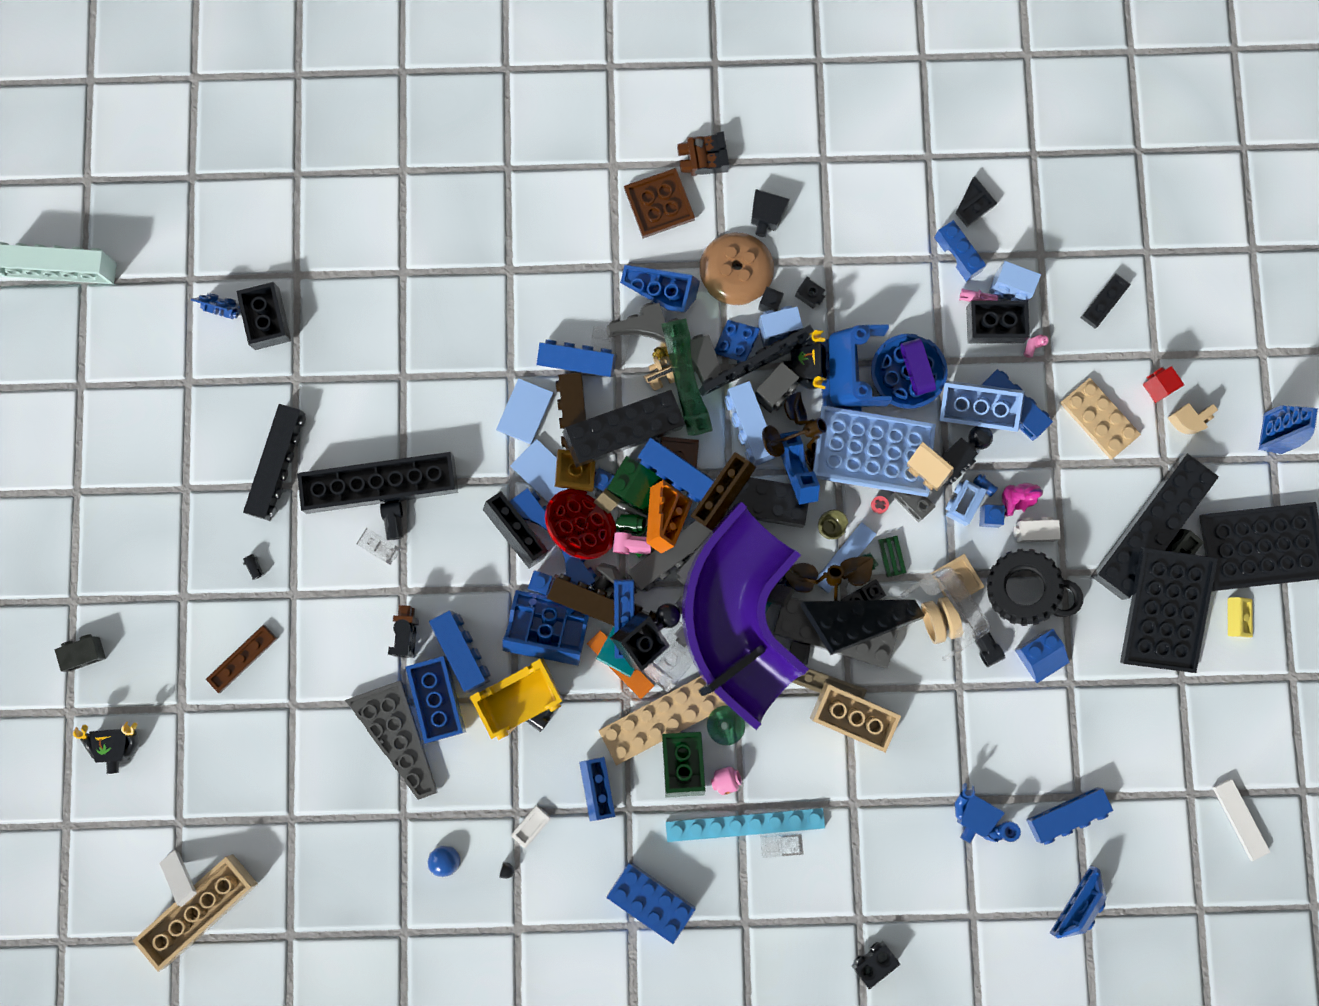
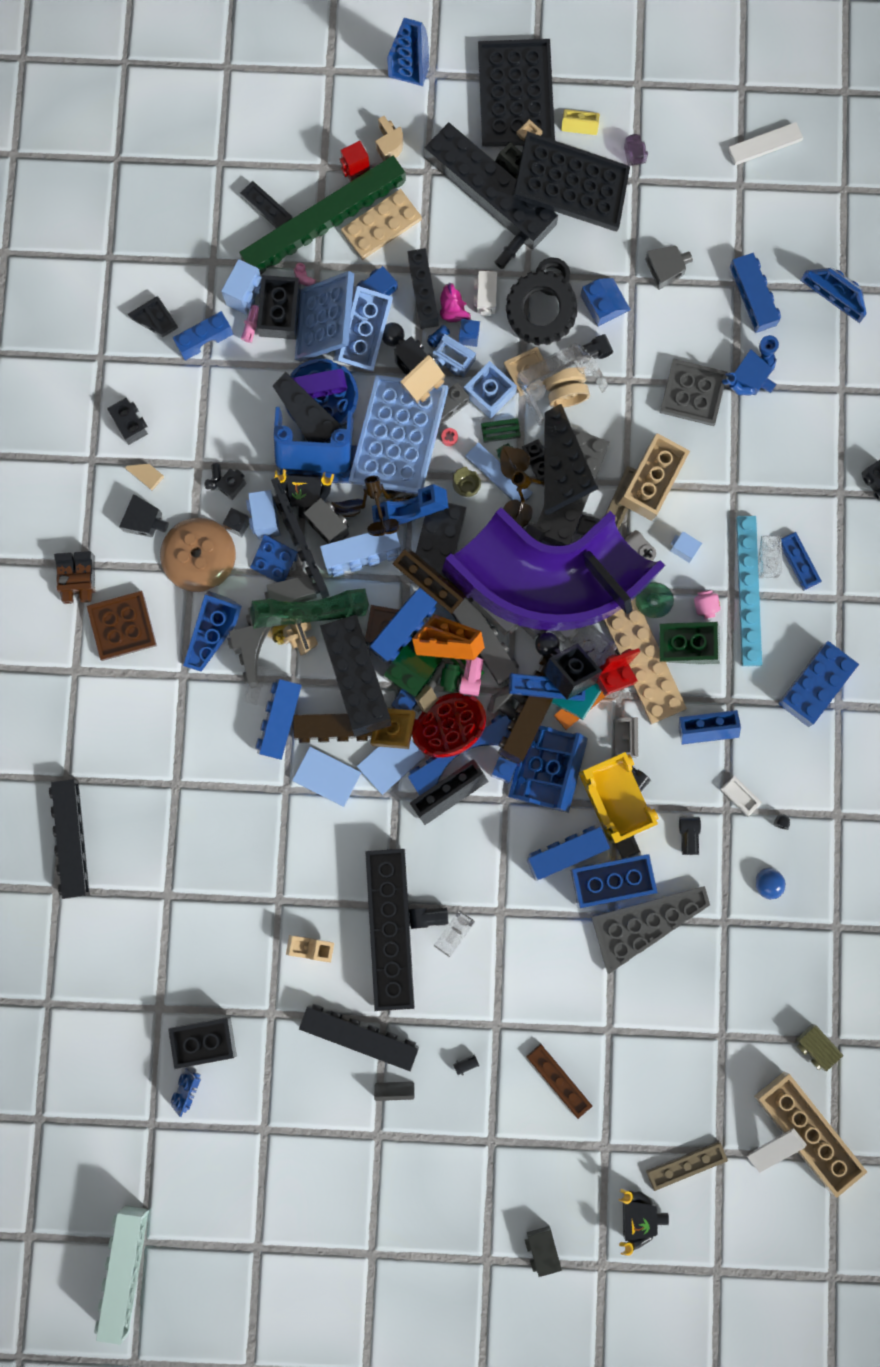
camera: 85 degrees left, 0 degrees up
black hips [388,605,419,658] -> none
none -> black brick [49,779,90,899]
none -> black brick [107,397,148,445]
none -> tan tile [125,464,164,491]
none -> black arm [204,463,222,491]
none -> dark green brick [239,155,406,275]
none -> black wing [272,371,341,443]
none -> tan brick [286,935,334,963]
none -> medium blue plate [294,271,354,362]
none -> dark grey slope [374,1082,415,1101]
none -> black brick [407,248,439,329]
none -> light blue brick [464,361,517,419]
none -> black axle [494,235,525,269]
none -> tan tile [516,119,543,141]
none -> red bracket [597,648,641,696]
none -> light grey hinge [615,717,638,758]
none -> black tile [615,835,640,859]
none -> clear purple brick [624,134,648,166]
none -> light grey piece [625,530,656,561]
none -> dark grey torso [645,246,693,290]
none -> dark tan tile [646,1141,728,1191]
none -> dark grey plate [660,358,728,426]
none -> light blue brick [670,532,702,563]
none -> black piece [679,817,701,855]
none -> blue tile [778,532,822,591]
none -> olive brick [795,1024,843,1071]

